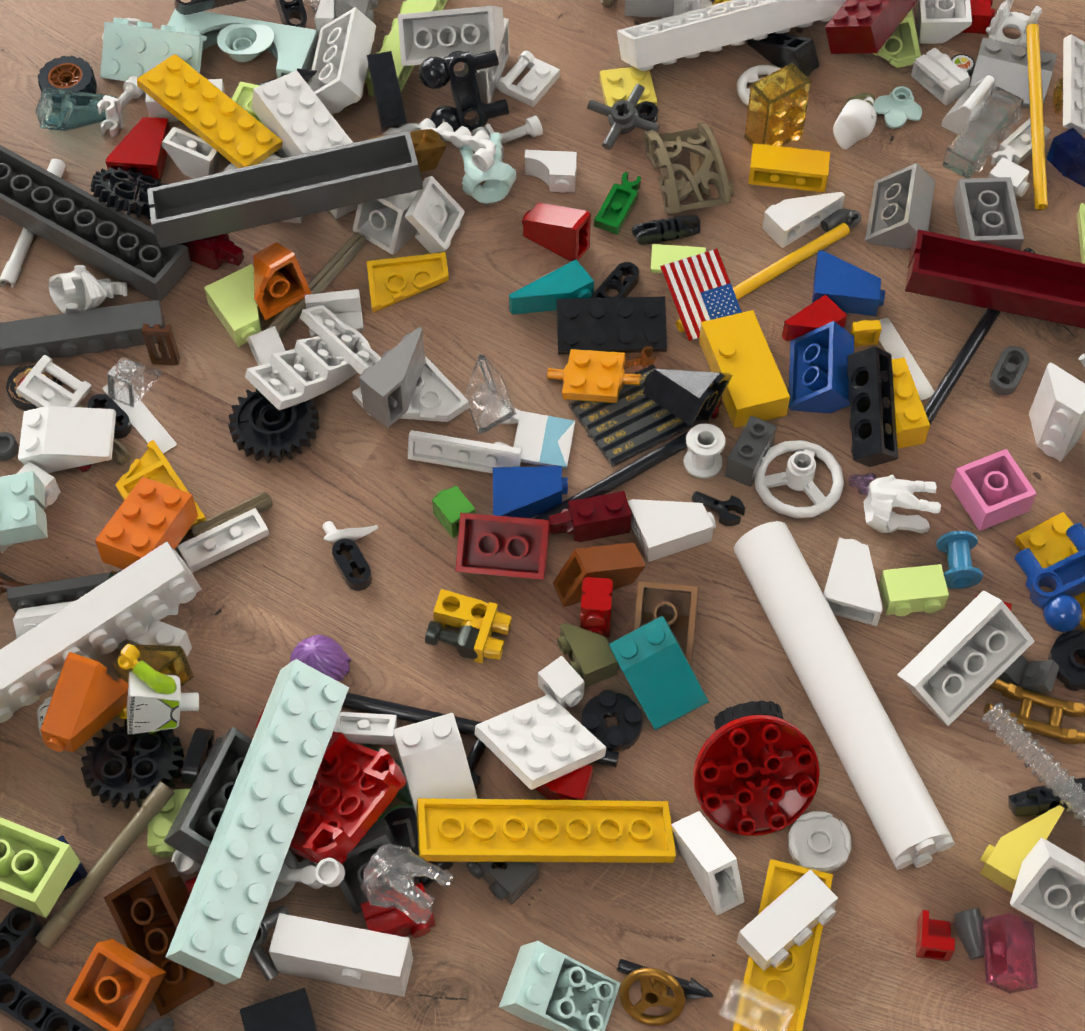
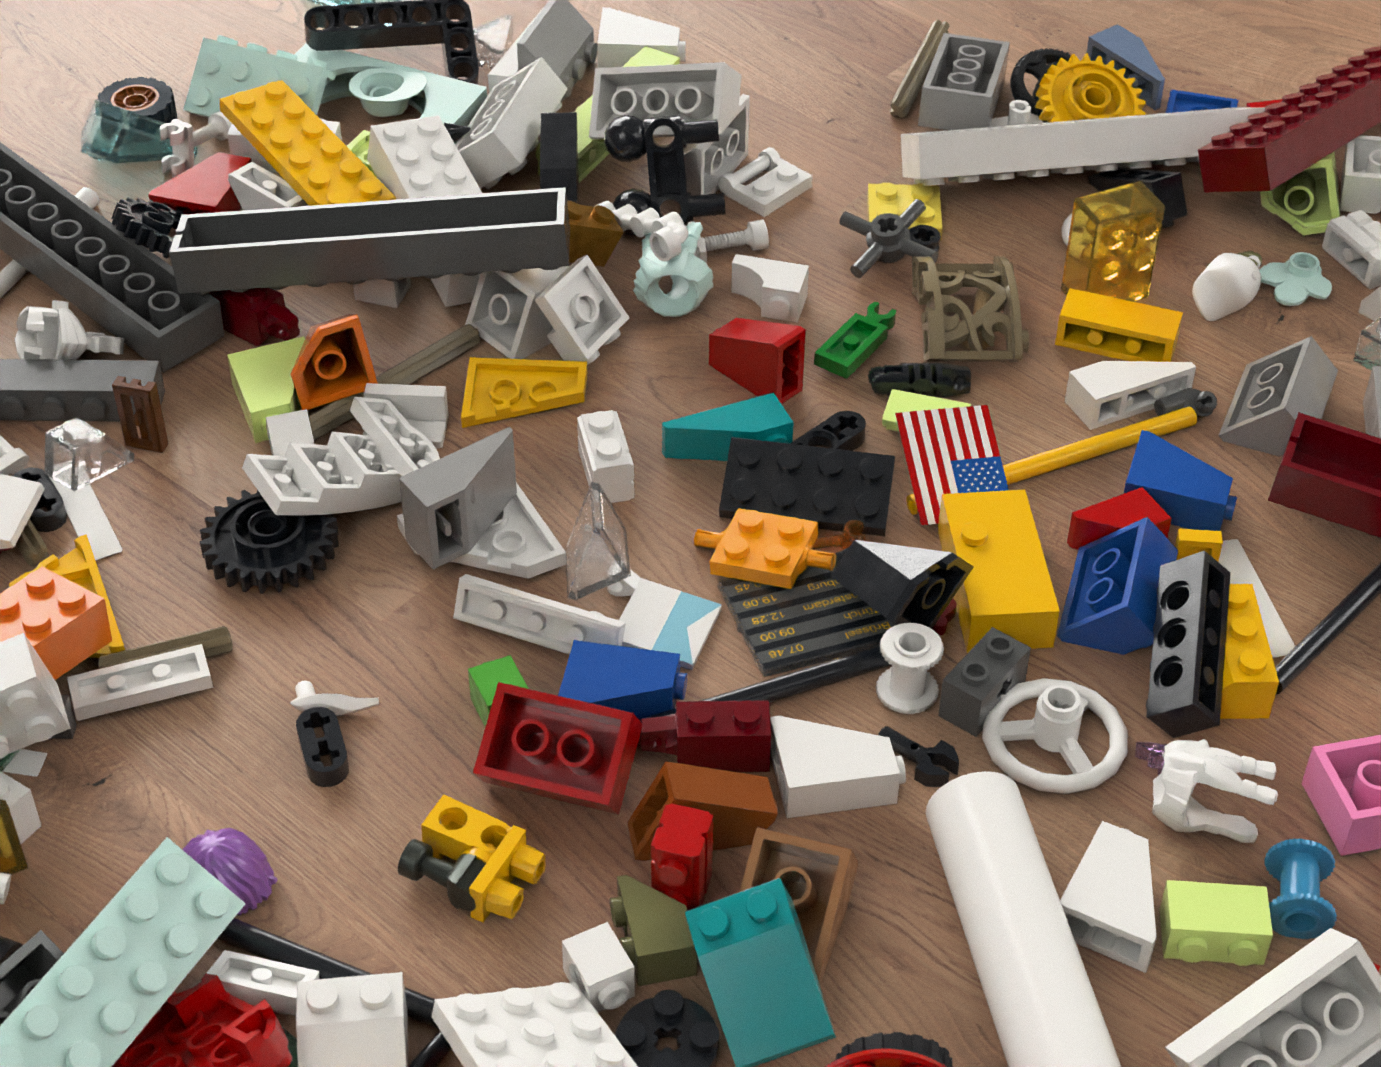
camera: 10 degrees right, 15 degrees down
none -> white brick [577,410,634,505]

